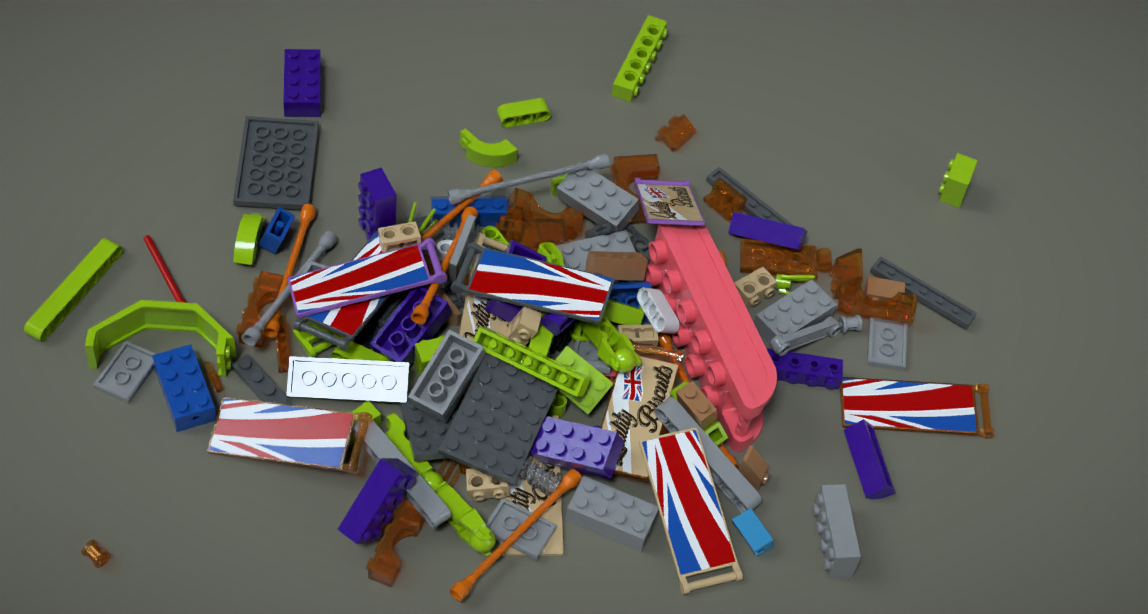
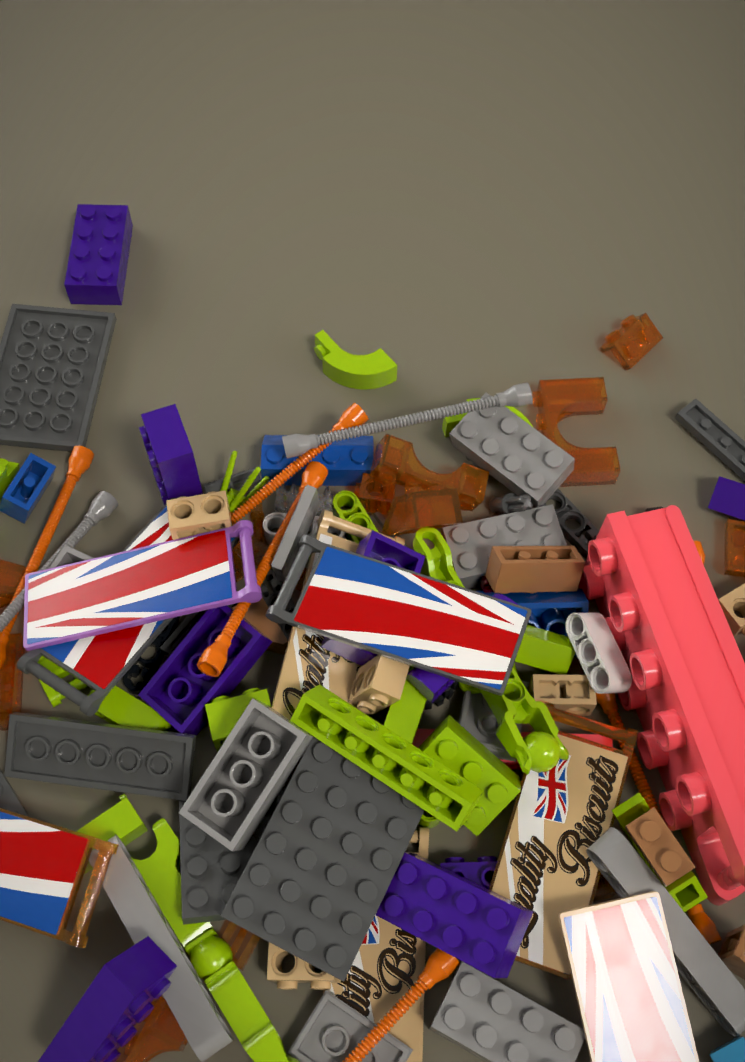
camera: 10 degrees right, 10 degrees up
lime beam [496,98,551,128] -> none
clear piece [518,456,562,496] -> none
lime brick [611,15,669,102] -> none
flag [634,178,705,226] -> none
clear orange bracket [703,177,747,221] -> none

